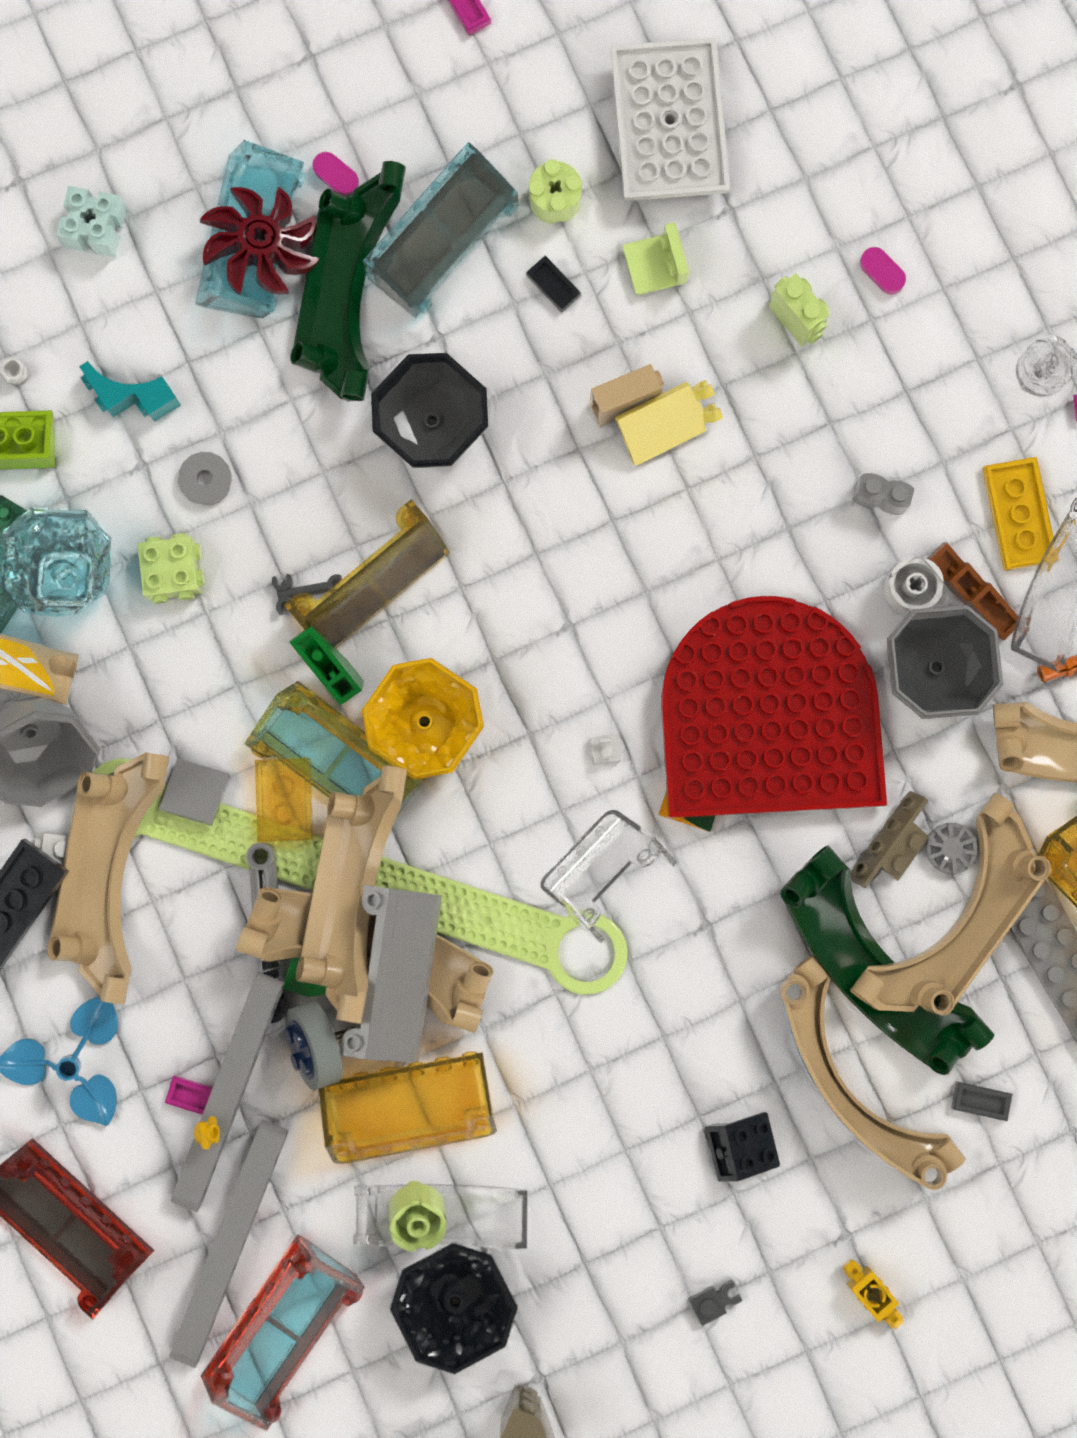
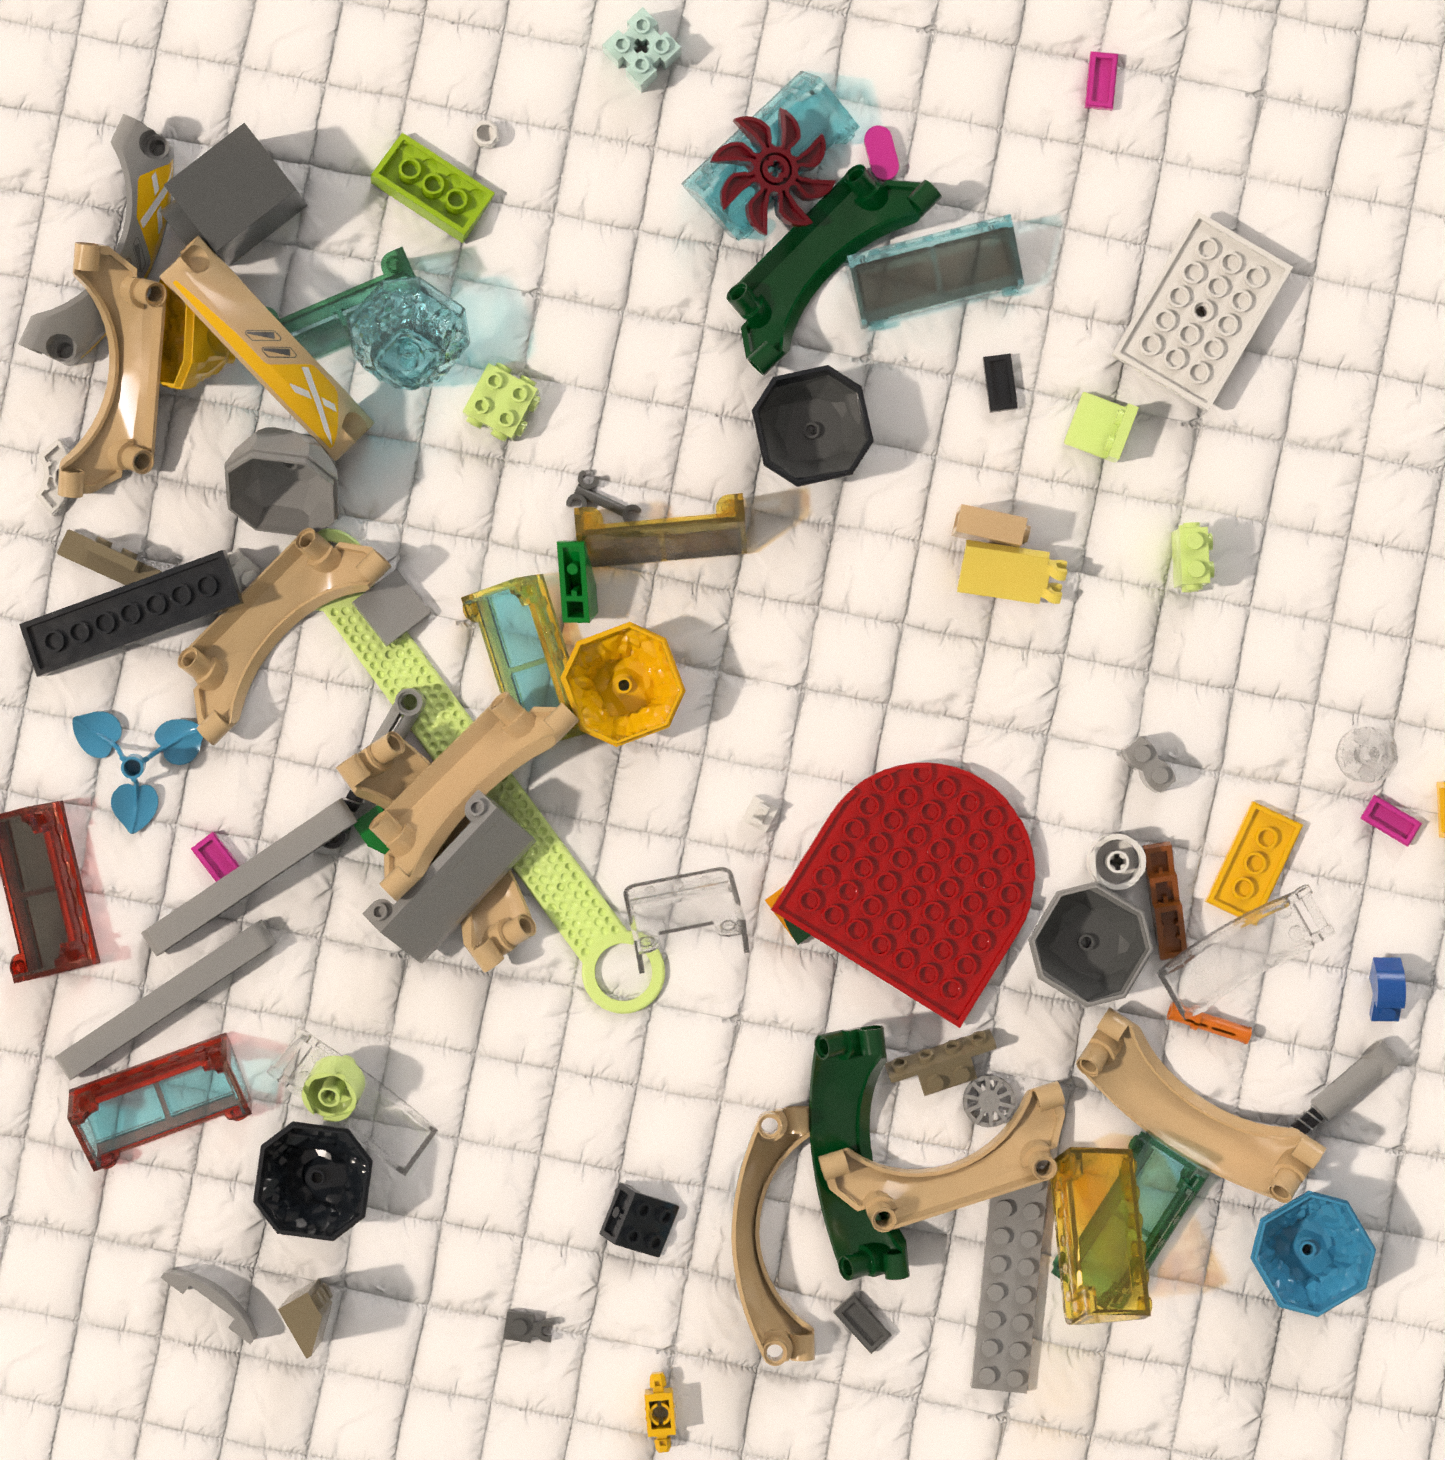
camera: 25 degrees right, 5 degrees up
teal arch [79,361,181,422] -> none
light grey tile [178,452,232,506] -> none
yellow plate [194,1116,220,1150] -> none
clear yellow tile [255,758,313,842] -> none
light grey wheel [284,1001,355,1090] -> none
clear yellow windscreen [319,1051,497,1164] -> none
yellowish green brick [529,159,582,224] -> none
dark pink tile [860,247,906,294] -> none

